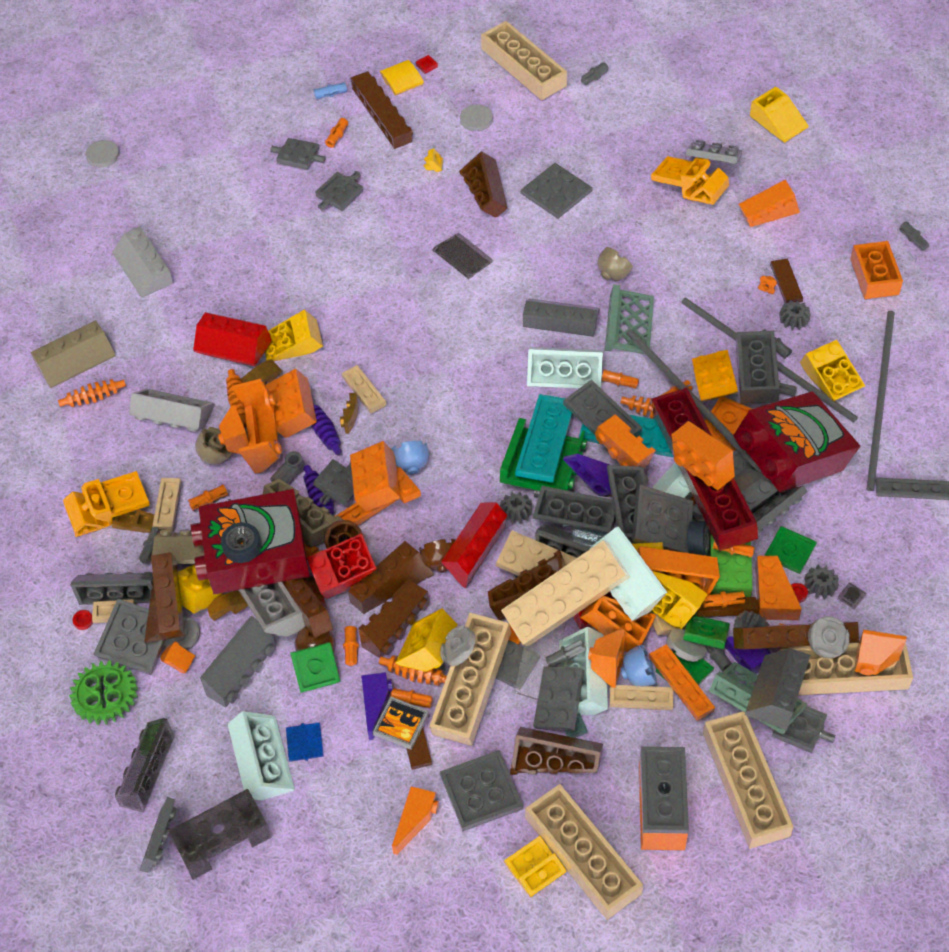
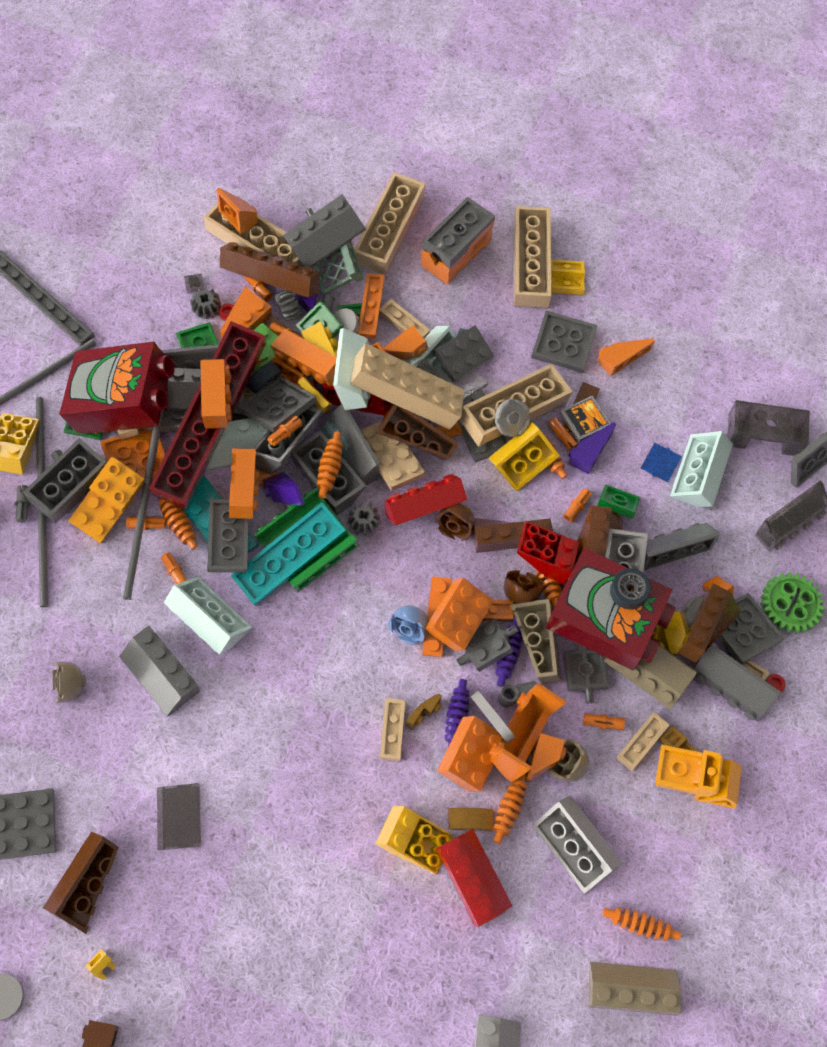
camera: 150 degrees left, 10 degrees up
dark grey axle [139,527,161,564] -> none
dark grey plate [315,171,363,211] -> none
reddish brown wedge [358,580,429,658] -> none
reddish brown wedge [510,727,603,775] -> none
sand green fence [604,284,654,354] -> none
medium blue cylinder [620,644,657,687] -> none
light grey tile [808,616,849,659] -> none
none -> orange axle [267,416,303,446]
none -> orange piece [317,432,343,498]
none -> light grey beam [470,691,515,743]

